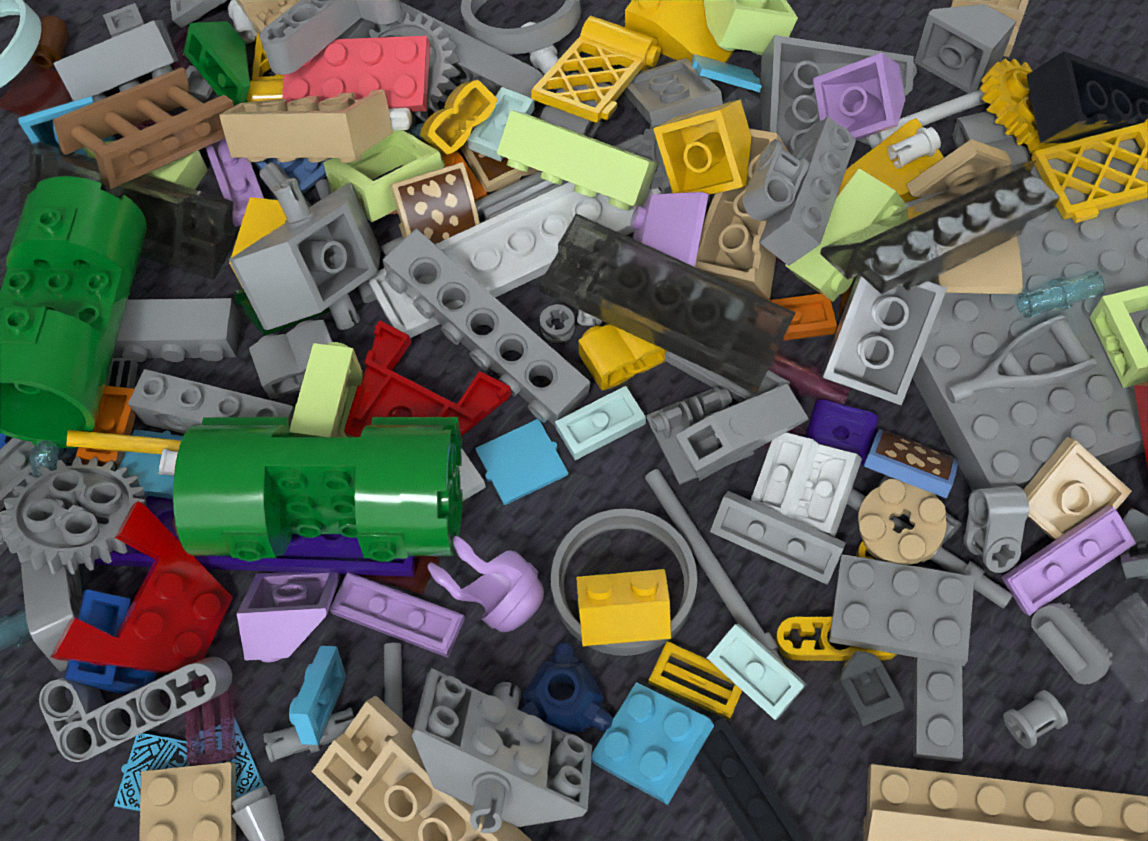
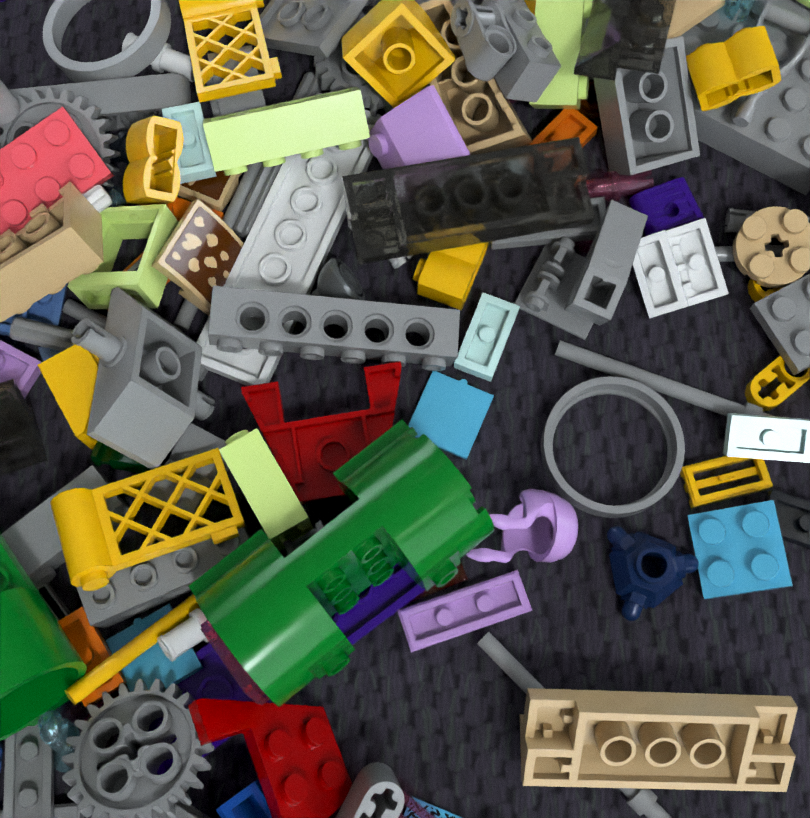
camera: 45 degrees left, 10 degrees up
lavender slope [237,572,340,662] -> none
light grey pin [263,707,355,762] -> none
medium azure plate [289,646,347,745] -> none
light grey slope [412,668,592,833] -> none
light grey bush [540,304,575,343] -> none
yellow slope [576,569,671,646] -> none
light grey plate [710,491,846,585] -> none
slope [864,429,958,499] -> none
none -> yellow piece [50,448,245,591]
none -> dark grey brick [312,258,365,300]
none -> yellow brick [686,26,782,111]

